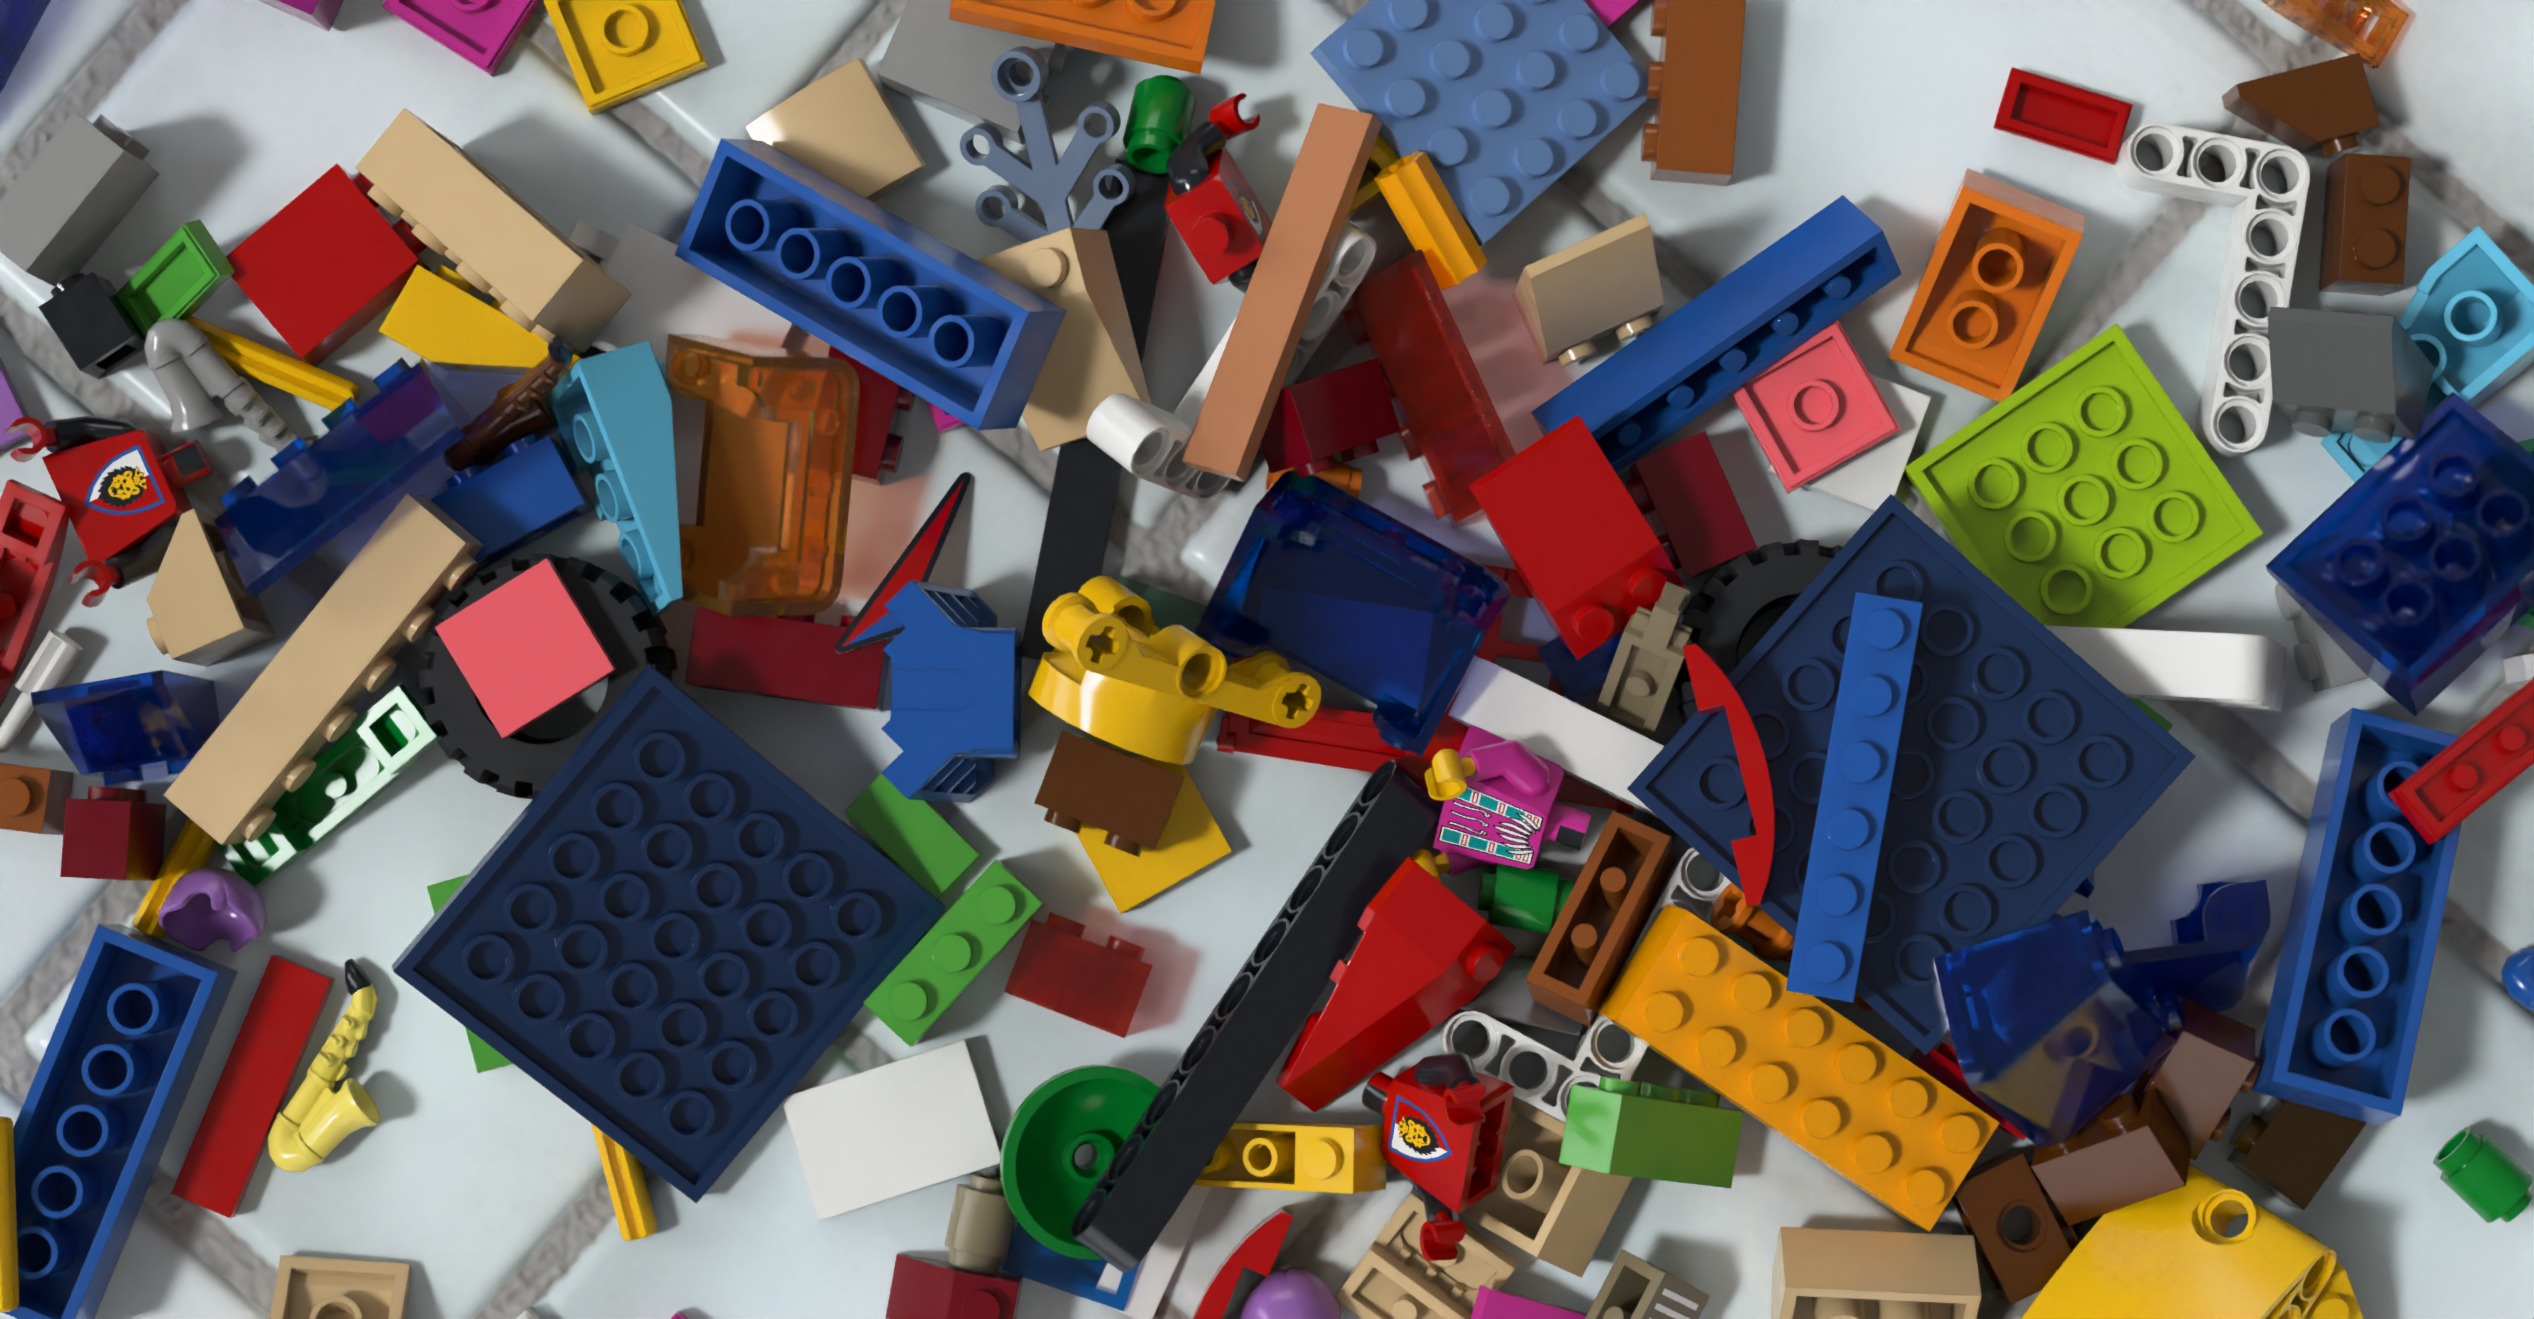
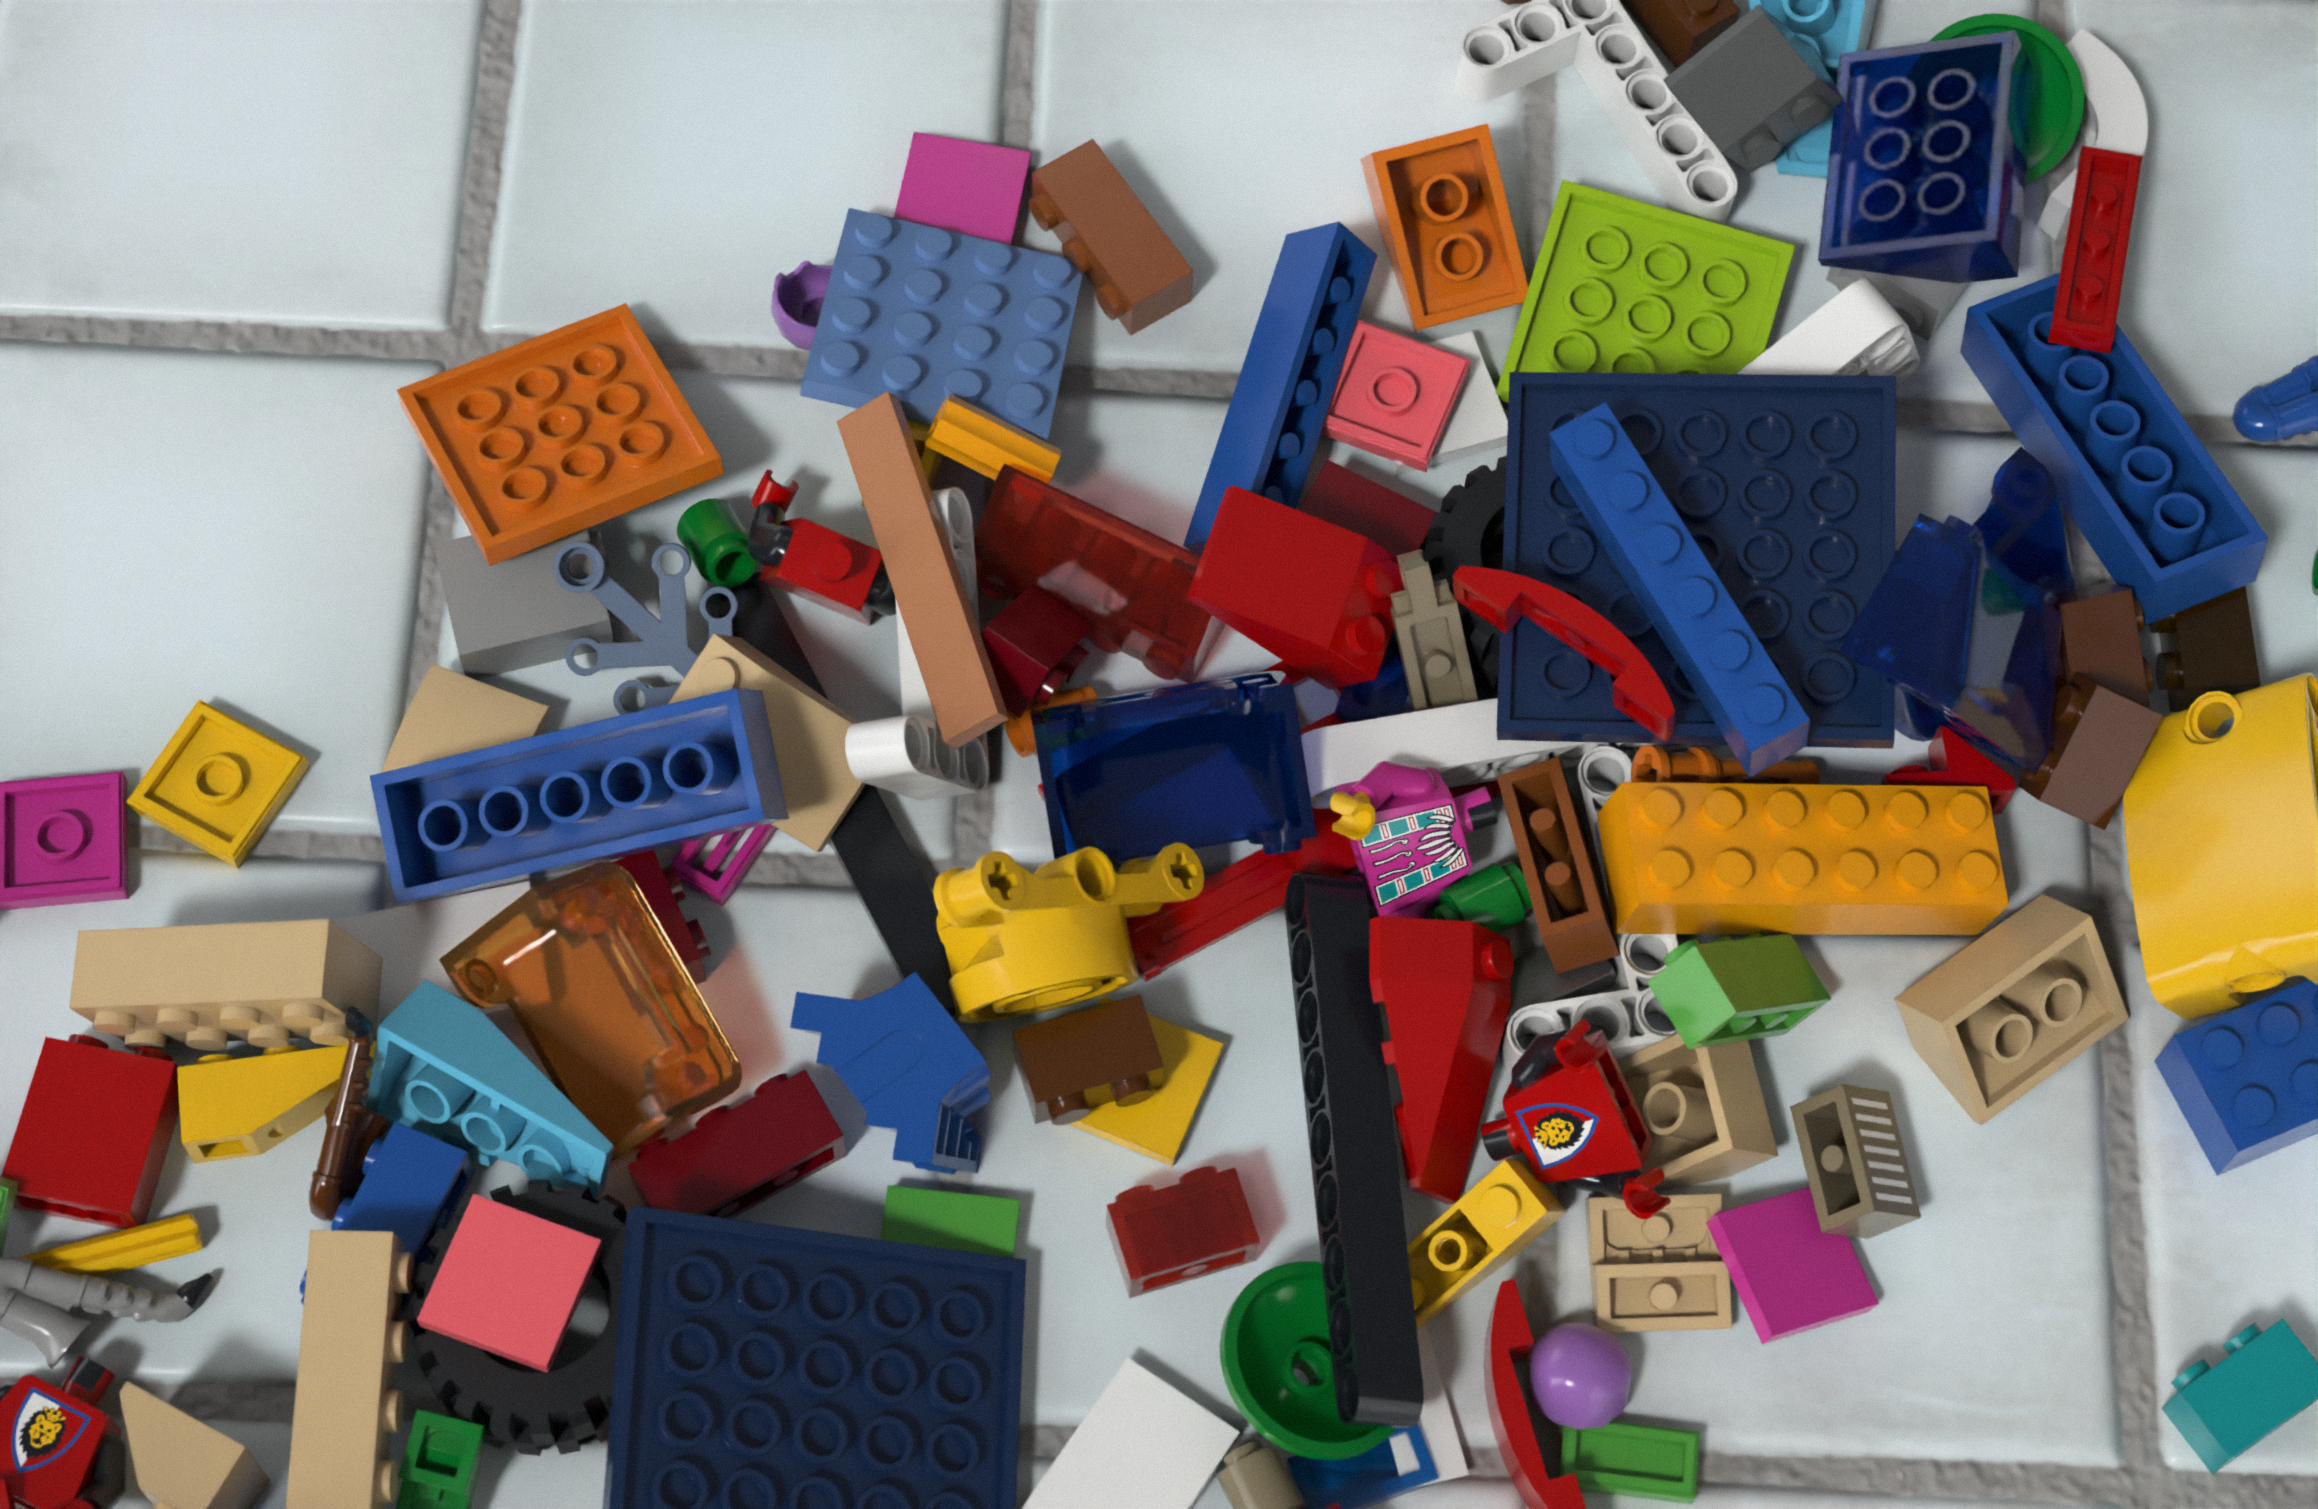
camera: 40 degrees left, 20 degrees down
clear blue slope [214,357,470,598] -> none
sticker [835,472,971,653] -> none
bright green brick [863,860,1047,1047] -> none
tan slope [1512,213,1664,367] -> none
reddish brown brick [1951,1149,2079,1305] -> none
red tile [1993,67,2133,165] -> none

